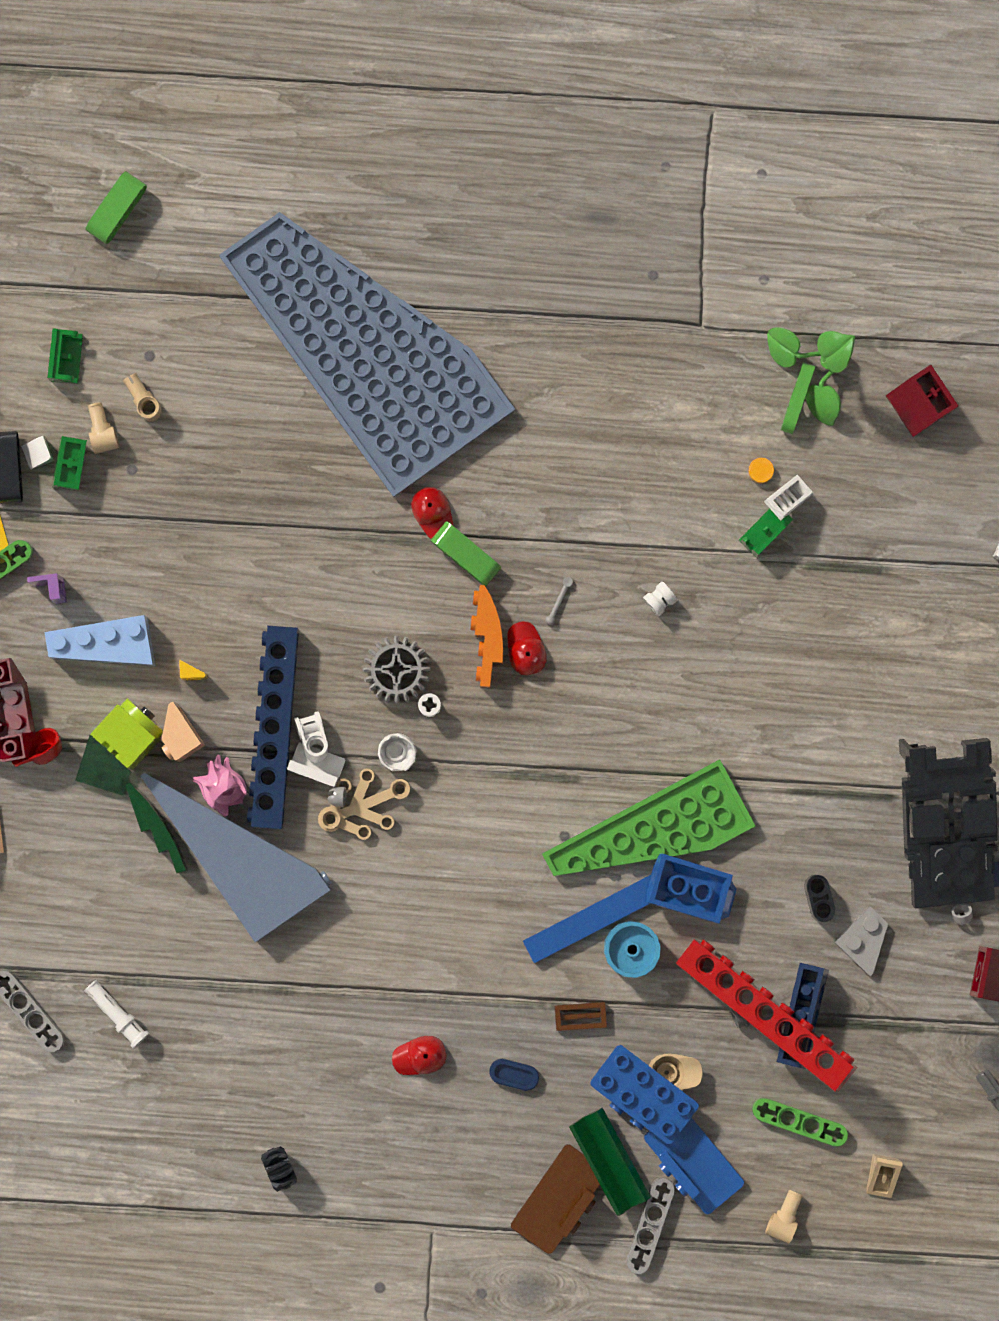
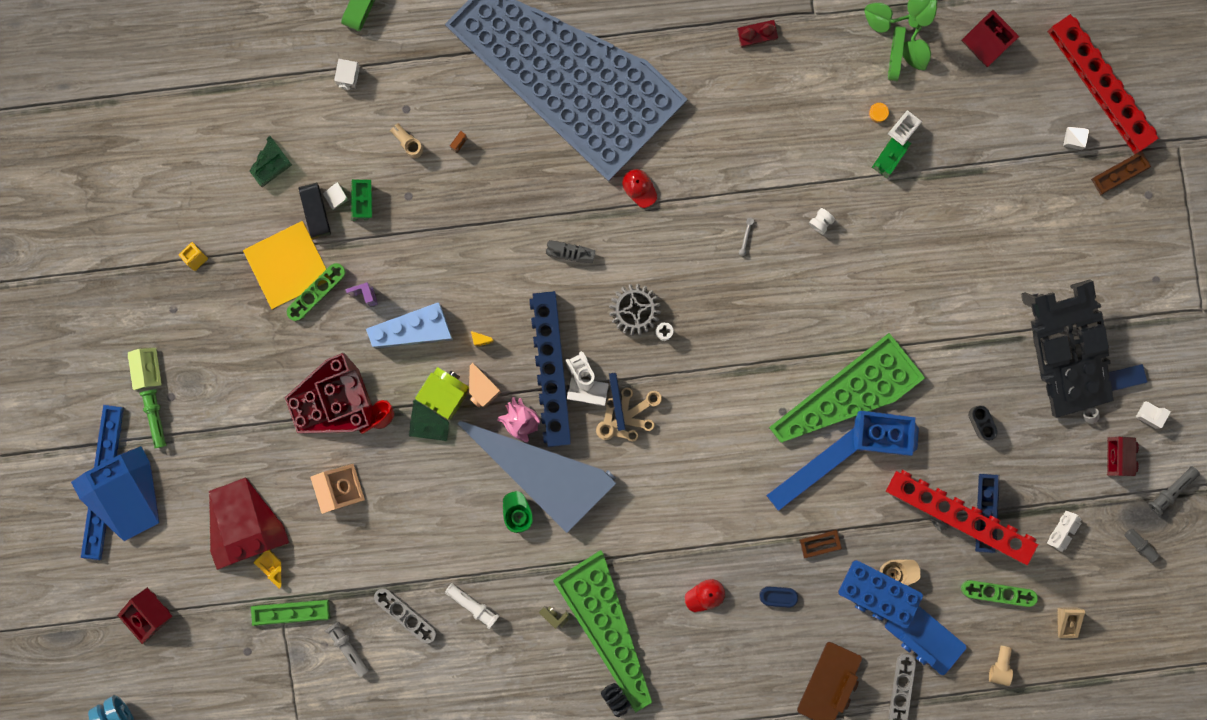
camera: 10 degrees left, 0 degrees up
green hinge [47,328,83,384] -> none
tan pin [88,402,119,454] -> none
dark green slope [125,783,188,874] -> none
light grey hinge [327,787,346,807] -> none
white hair [378,733,417,771] -> none
bright green beam [430,521,502,587] -> none
orange slope [470,585,503,688] -> none
red cap [507,621,547,676] -> none
dark green panel [569,1107,651,1216] -> none
dark azure wheel [604,921,661,978] -> none
light grey wing [834,906,888,976] -> none
none -> white brick [334,59,360,90]
none -> dark orange tile [450,131,467,153]
none -> green cap [503,491,533,533]
none -> olive bracket [539,606,569,629]
none -> dark grey hinge [546,240,595,263]
none -> bright green wing [553,550,652,713]
none -> dark blue tile [609,373,626,431]
none -> dark red tile [737,20,778,48]
none -> white hinge [1047,511,1082,552]

